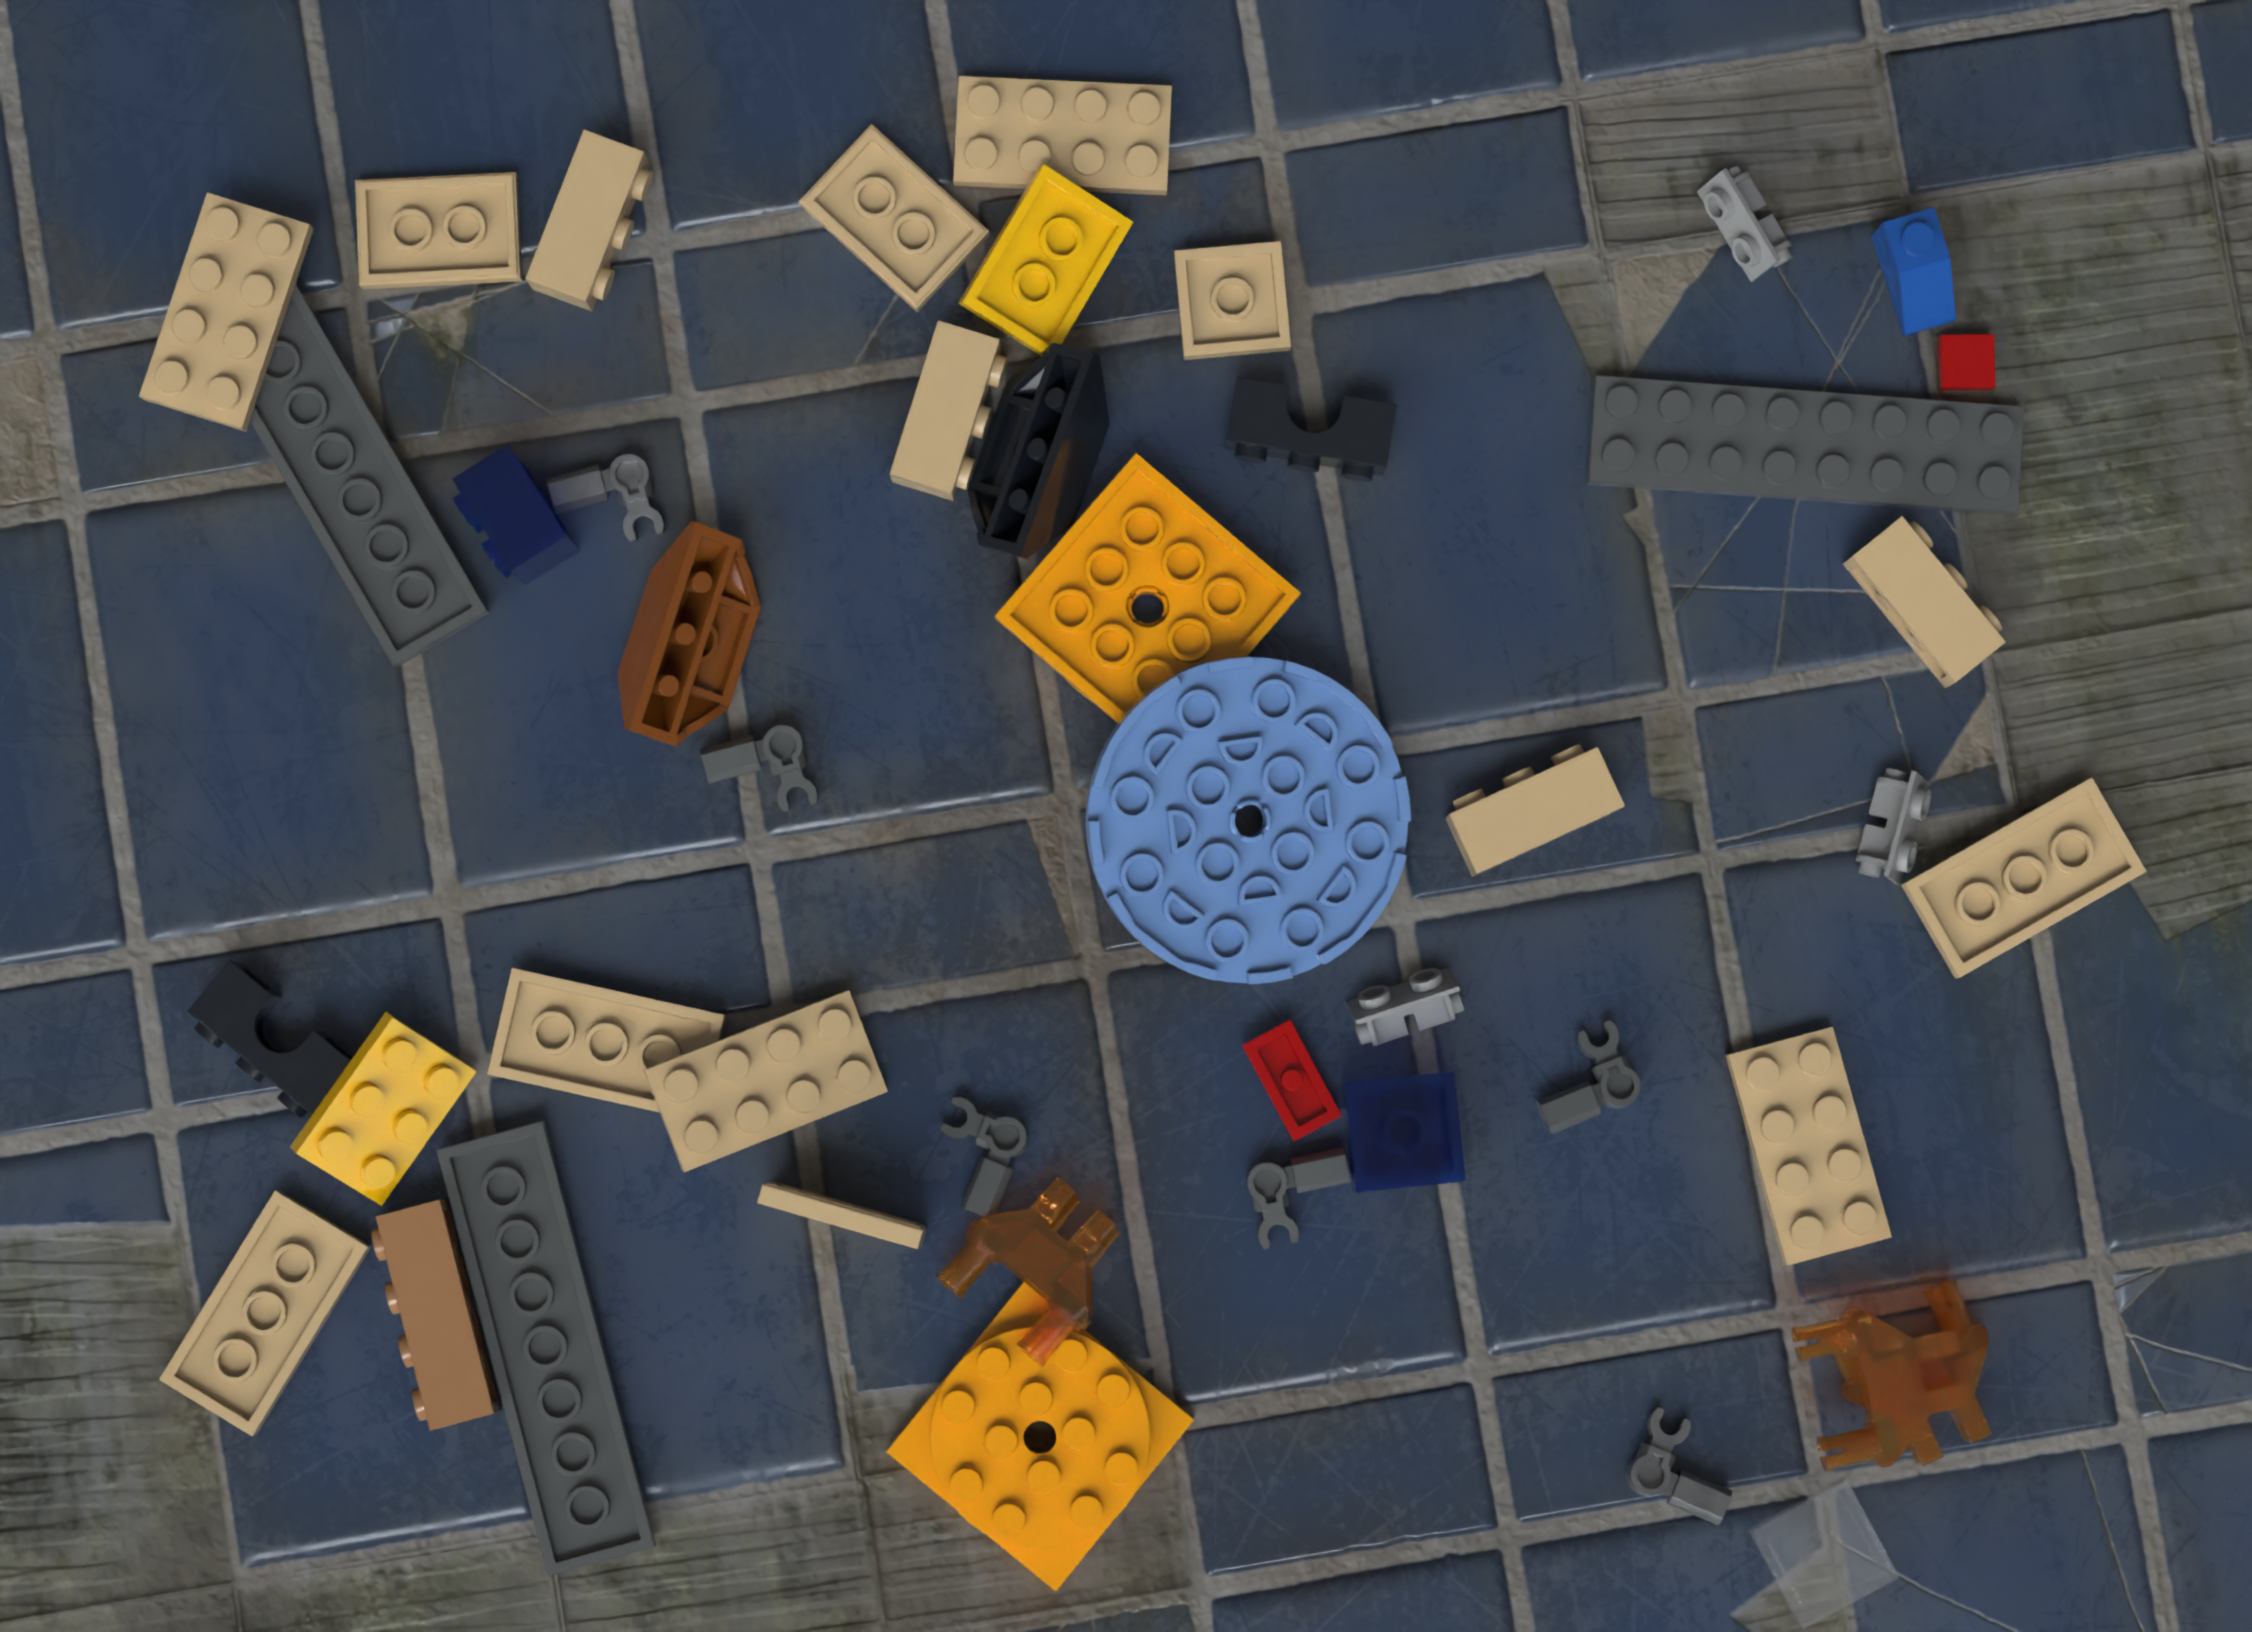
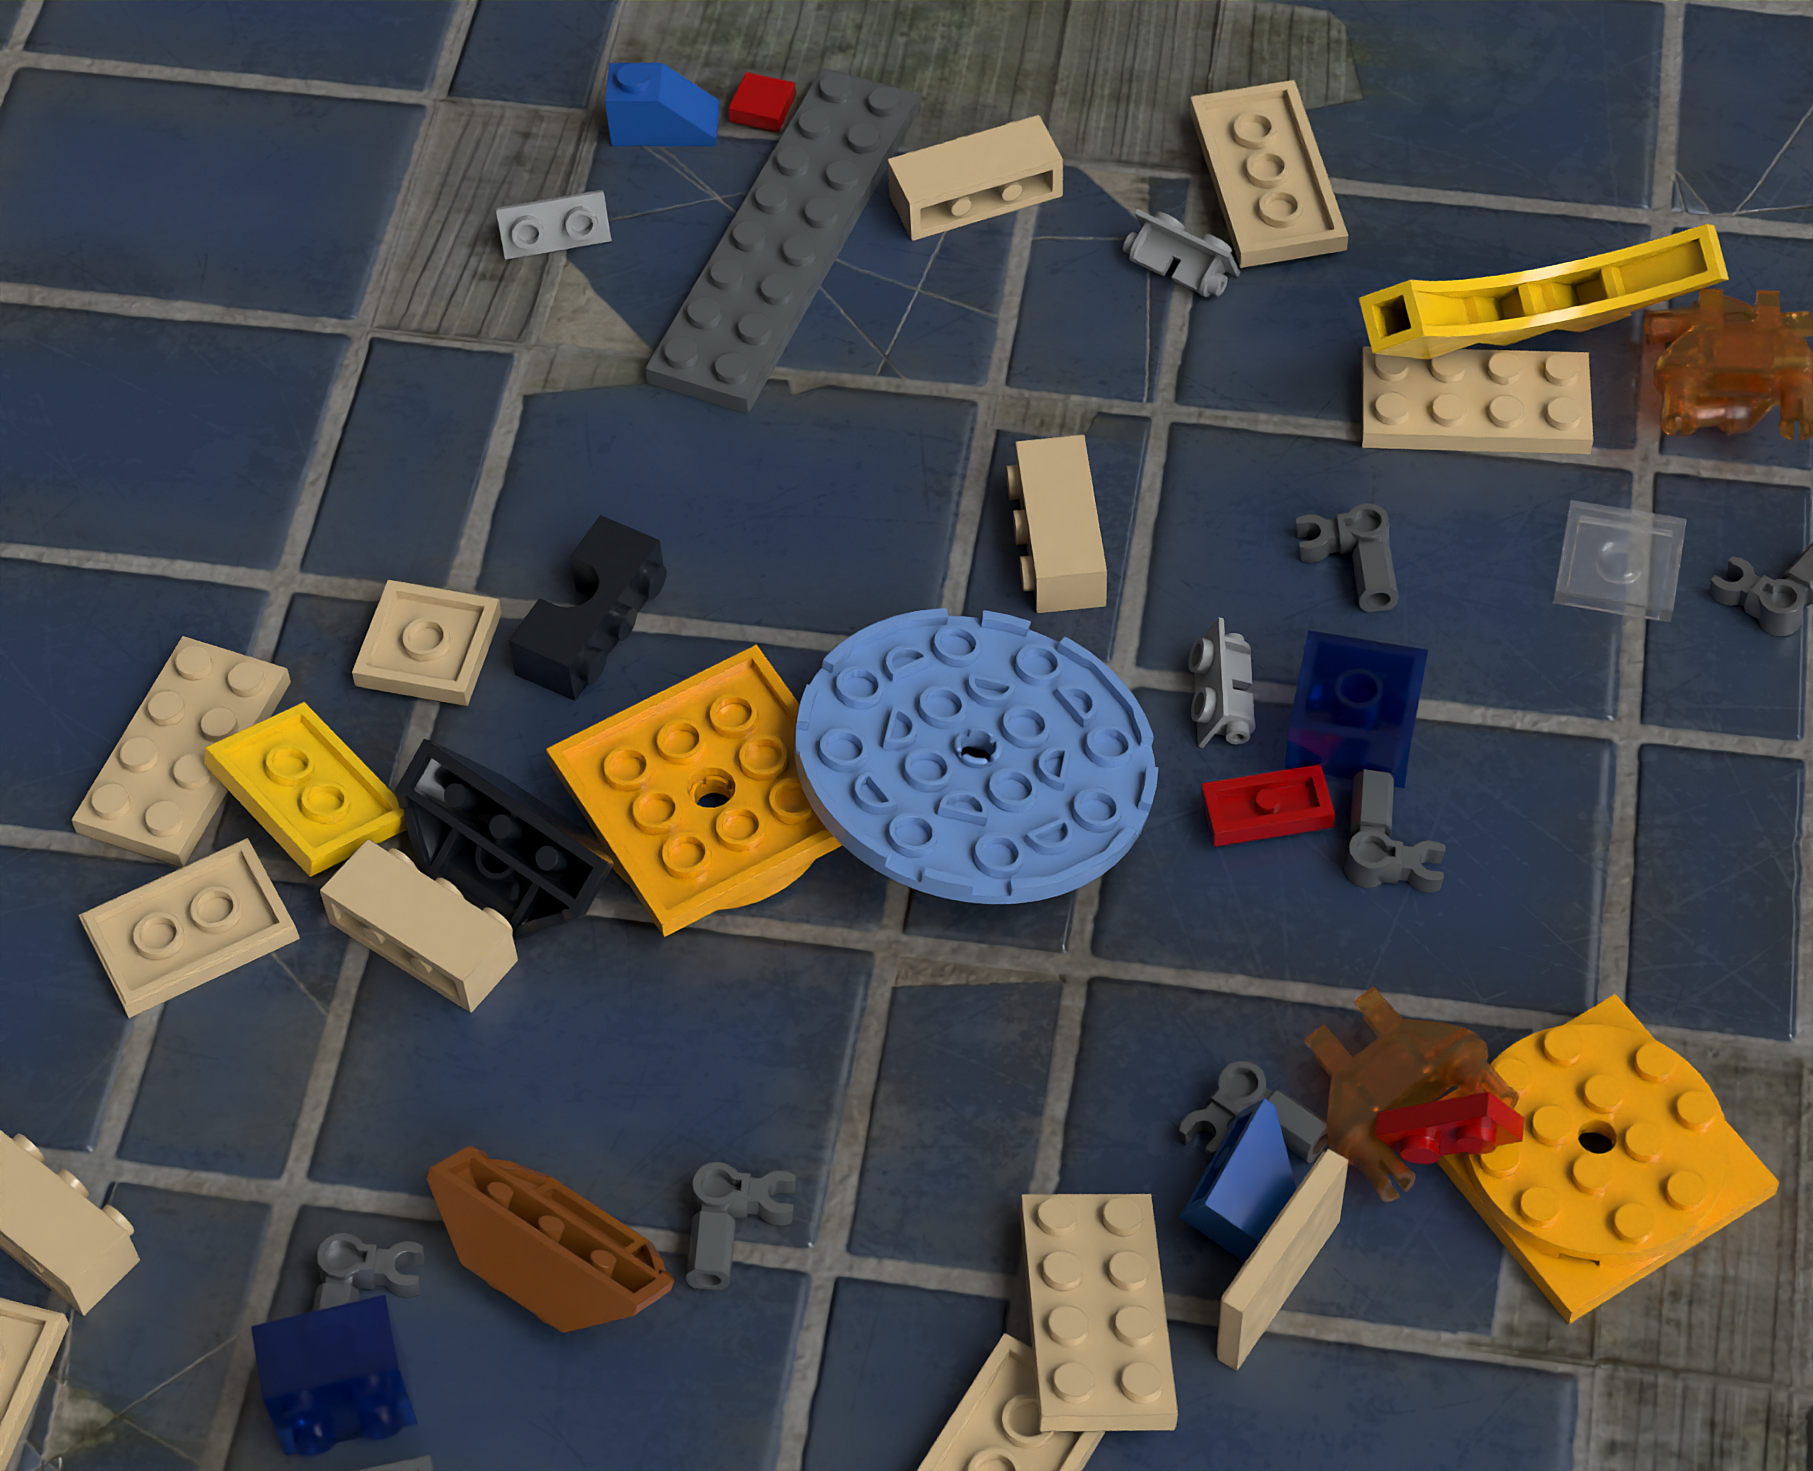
camera: 65 degrees left, 30 degrees down
none -> blue slope [1179,1098,1297,1261]
none -> yellow arch [1359,224,1729,360]
none -> red plate [1375,1091,1524,1164]
none -> clear tile [1553,500,1687,622]

